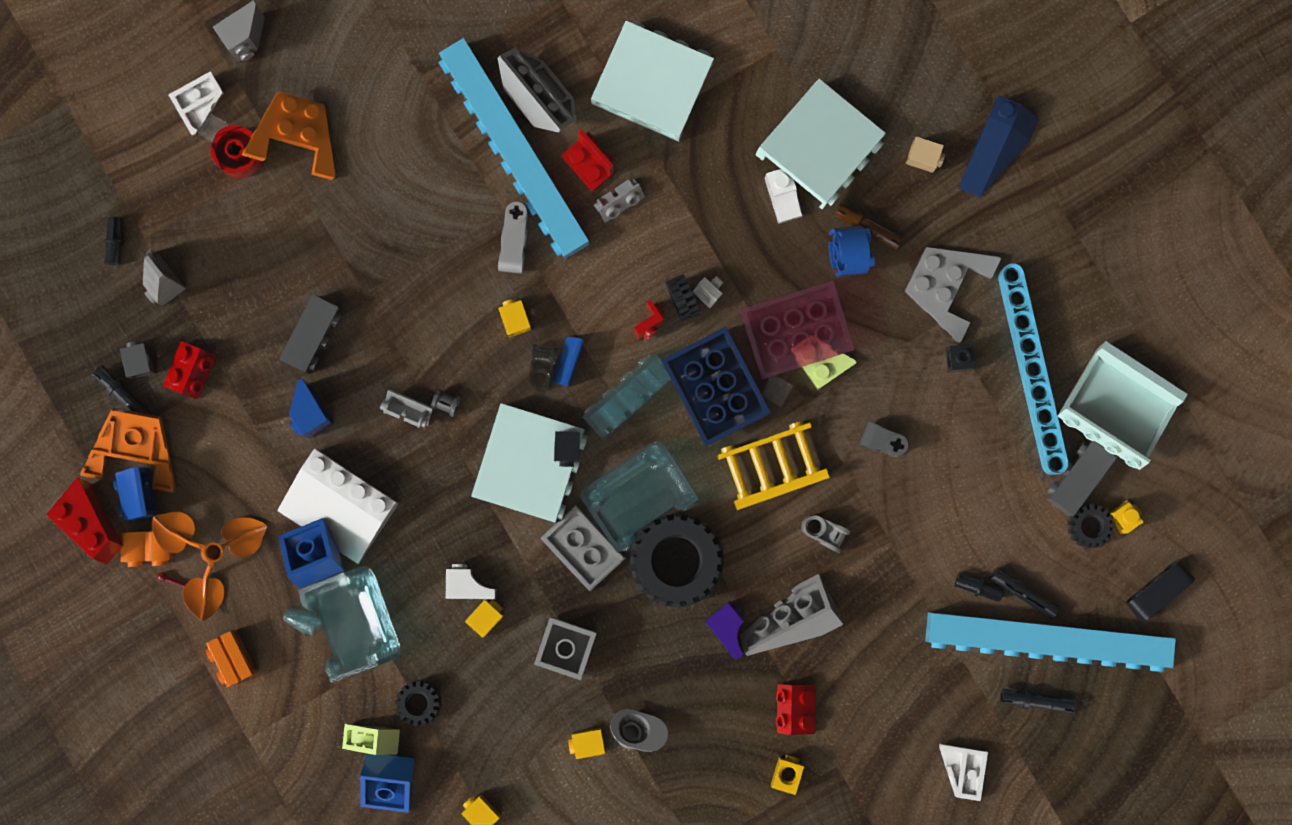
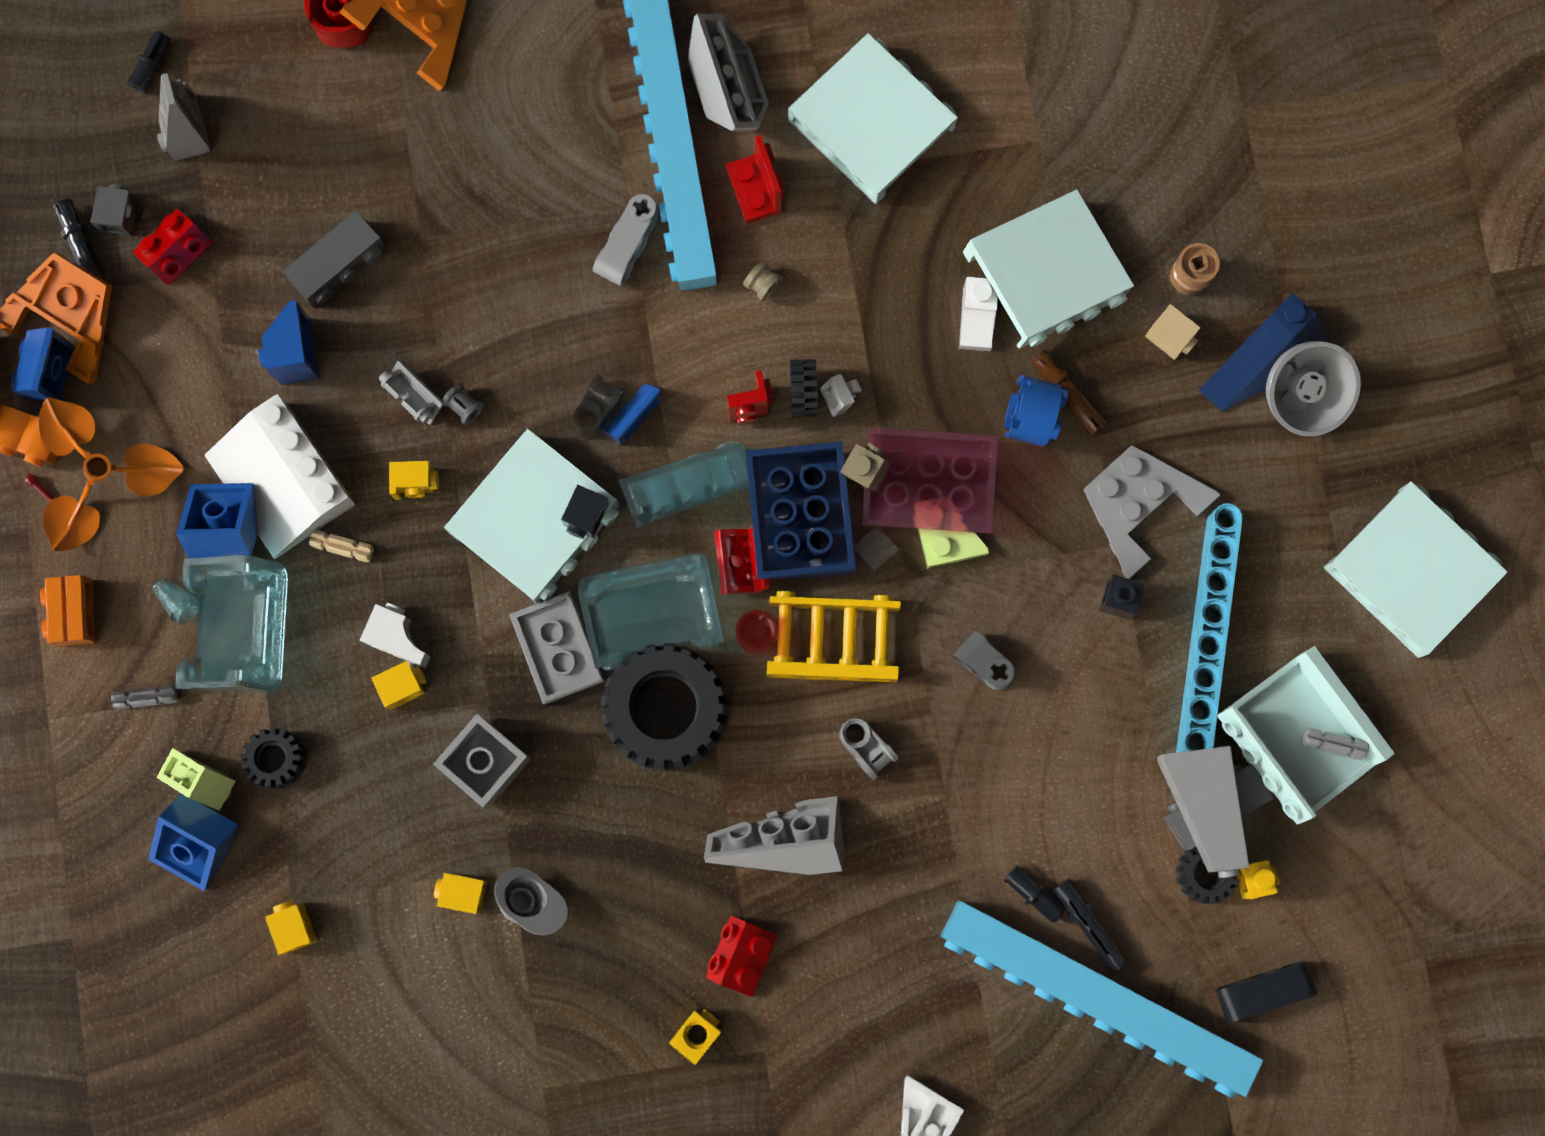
camera: 25 degrees right, 5 degrees down
yellow brick [498,298,532,338] -> none
light grey hinge [594,179,645,223] -> none
dark purple arch [705,603,744,660] -> none
black pin [1000,688,1076,714] -> none
none -> flat silver axle [111,685,178,710]
none -> tan axle [309,530,373,562]
none -> yellow brick [389,461,439,500]
none -> red bracket [714,527,771,595]
none -> clear red wheel [736,610,778,657]
none -> dark tan wheel [743,261,783,301]
none -> dark tan brick [840,442,891,491]
none -> light grey slope [1157,746,1249,878]
none -> medium nougat wheel [1170,243,1220,296]
none -> light grey piece [1266,341,1361,436]
none -> light grey axle [1302,728,1368,760]
none -> light aqua panel [1323,482,1507,658]

